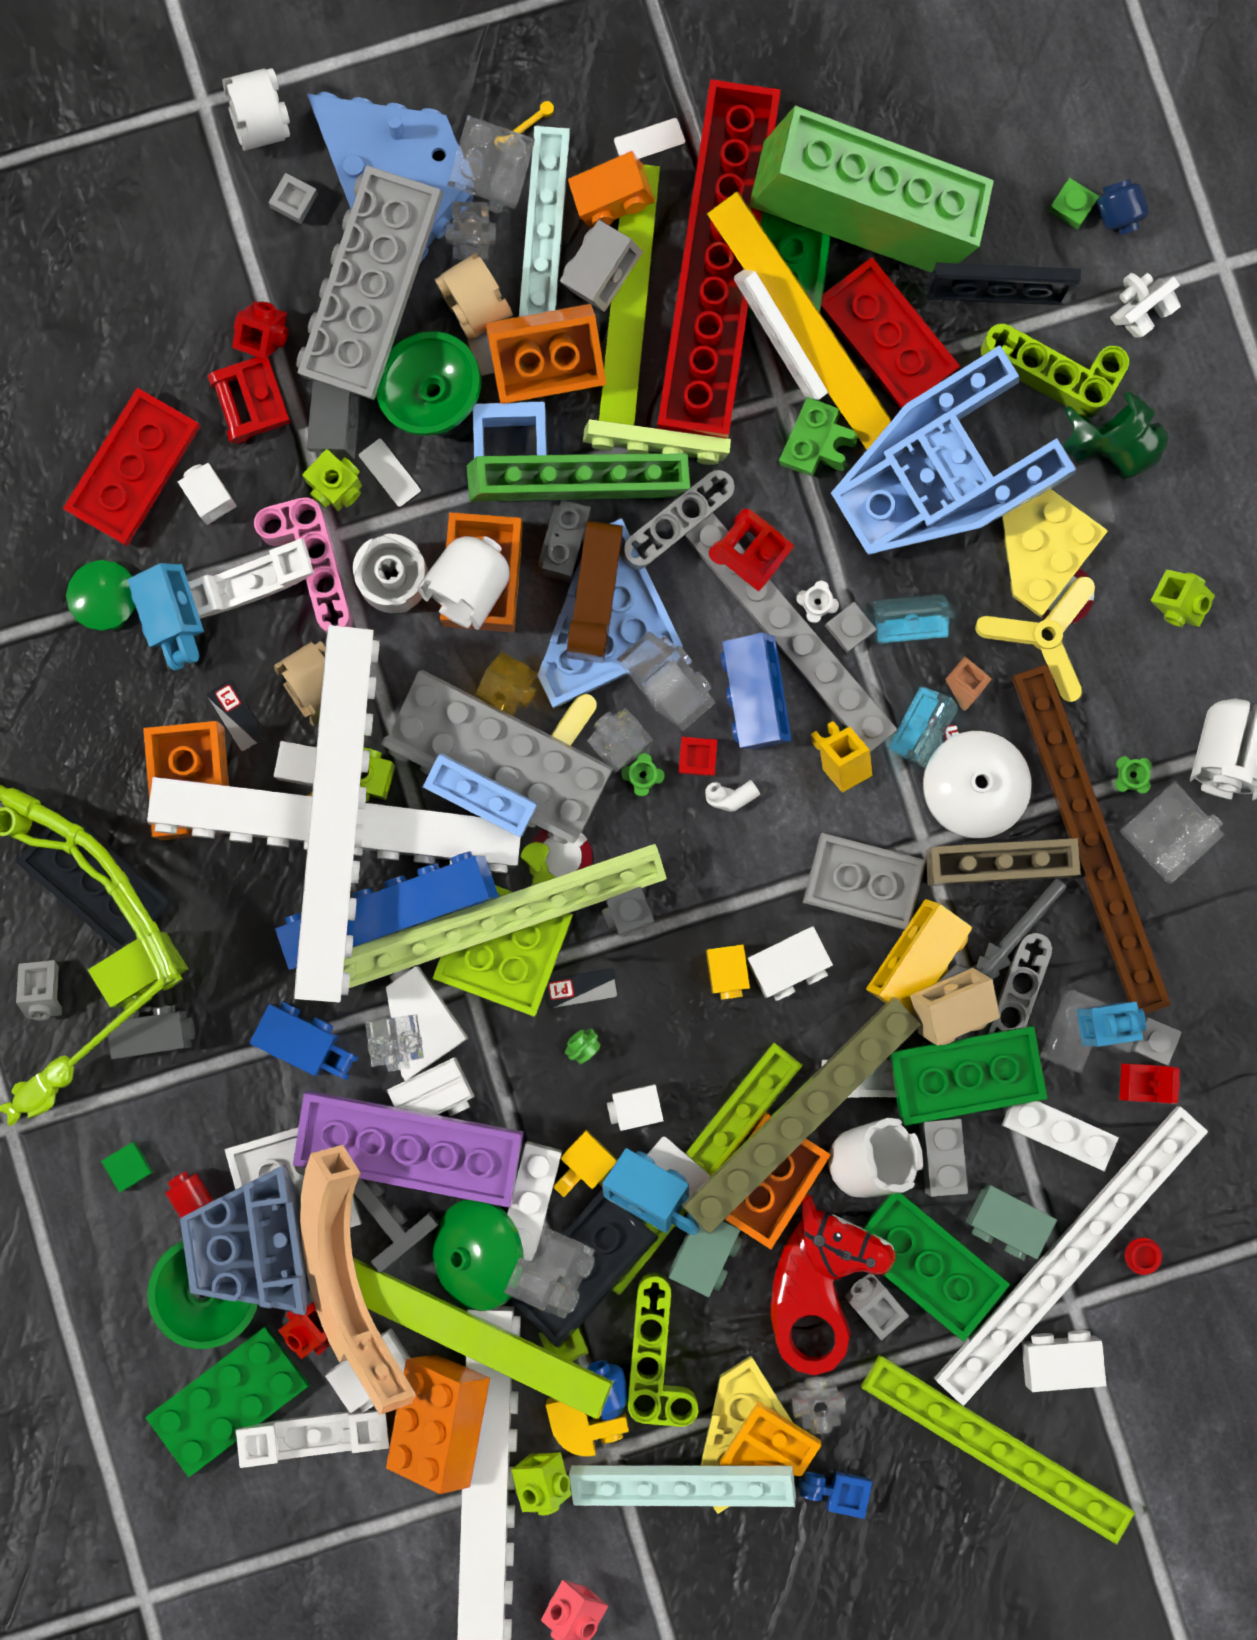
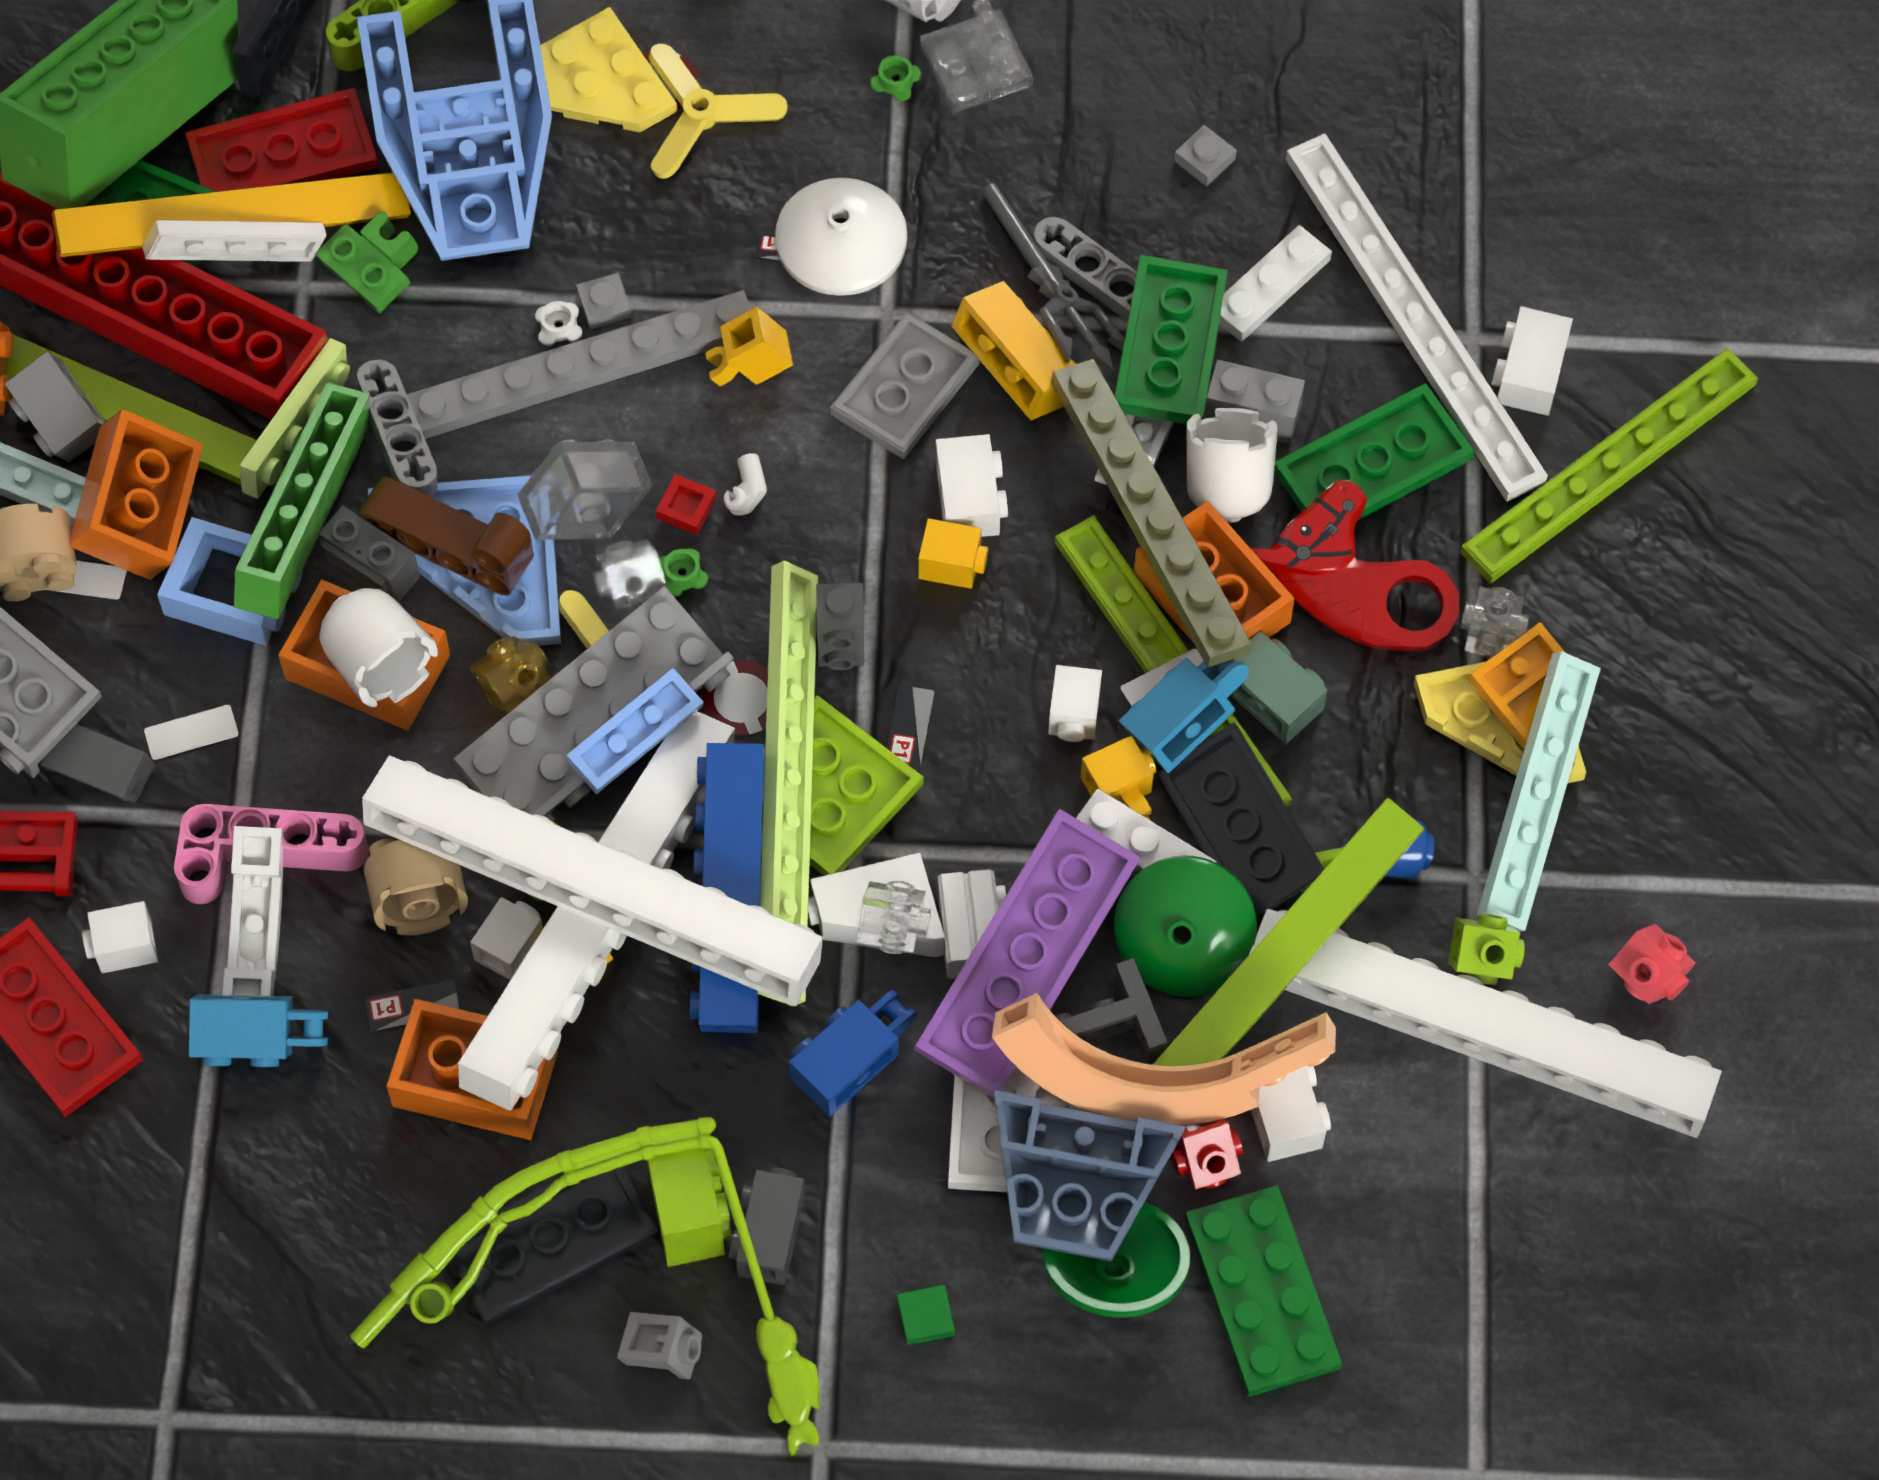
camera: 70 degrees left, 20 degrees down
green dish [66,560,136,631] -> none
red brick [165,1171,214,1218] -> none
white slope [236,1410,389,1468] -> none
lime brick [302,449,362,511] -> none
white brick [353,534,428,613] -> none
green dish [376,331,481,436] -> none
orange brick [386,1354,490,1494] -> none
clear brick [504,1228,595,1319] -> none
lime piece [520,842,557,886] -> none
yellow brick [546,1397,629,1456] -> none
bright green plate [565,1028,601,1064] -> none
lime beam [628,1272,698,1427] -> none
red plate [709,509,795,592] -> none
brick [721,632,792,750] -> none
blue plate [798,1471,872,1519] -> none
light grey bracket [844,1273,909,1341] -> none
clear light blue slope [874,595,949,643] -> none
clear light blue slope [888,686,959,768] -> none
tan brick [910,968,1000,1046] -> none
dark tan brick [925,838,1081,886] -> none
nougat slope [945,656,992,711] -> none
sand green brick [965,1183,1057,1261] -> none
reddish brown plate [1011,664,1171,1014] -> none
clear brick [1040,990,1134,1073] -> none
dark azure brick [1076,1002,1146,1047] -> none
red bracket [1119,1063,1180,1104] -> none
red plate [1124,1237,1162,1275] -> none

